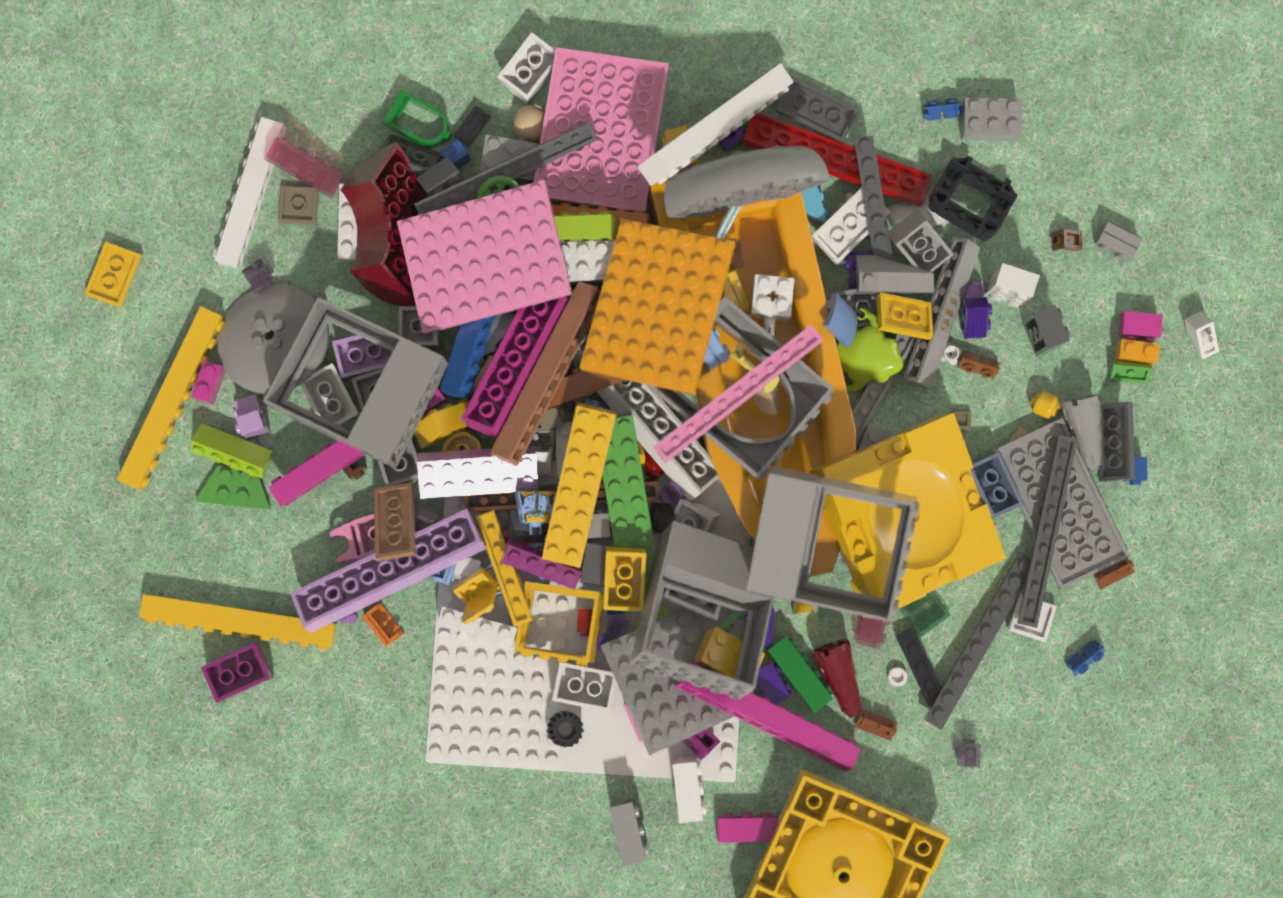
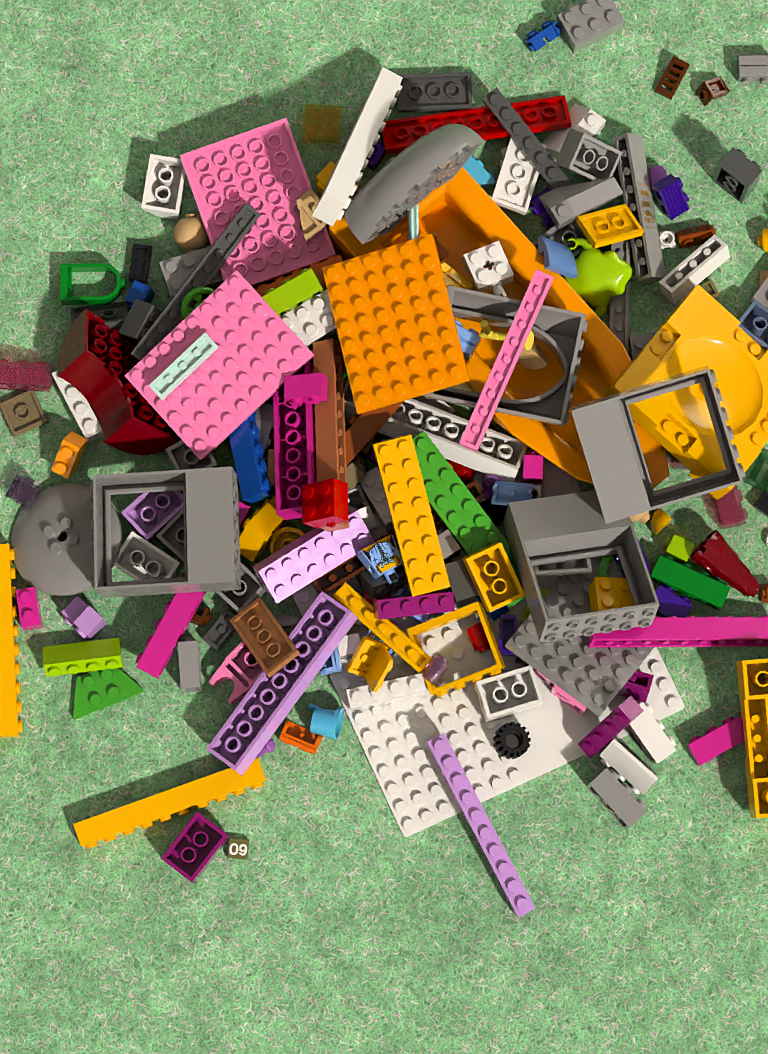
camera: 25 degrees left, 5 degrees down
black plate [928,156,1018,241] -> none
white brick [985,263,1040,308] -> none
none -> light orange brick [51,431,88,479]
none -> light aqua plate [149,333,219,400]
none -> light grey window [178,638,203,693]
none -> dark grey plate [202,609,235,652]
none -> olive tile [228,838,249,860]
none -> dark pink brick [284,373,328,406]
none -> tan wing [296,189,329,242]
none -> clear yellow plate [302,104,342,144]
none -> red brick [302,478,348,528]
none -> medium azure hat [308,704,344,740]
none -> brick [422,654,449,685]
none -> lavender brick [426,733,535,917]
none -> light blue hinge [491,481,534,506]
none -> dark pink brick [523,452,543,482]
none -> magenta brick [578,696,644,759]
none -> white slope [599,738,659,795]
none -> reddish brown slope [655,56,690,100]
none -> white brick [659,234,730,305]
none -> lime brick [663,534,695,563]

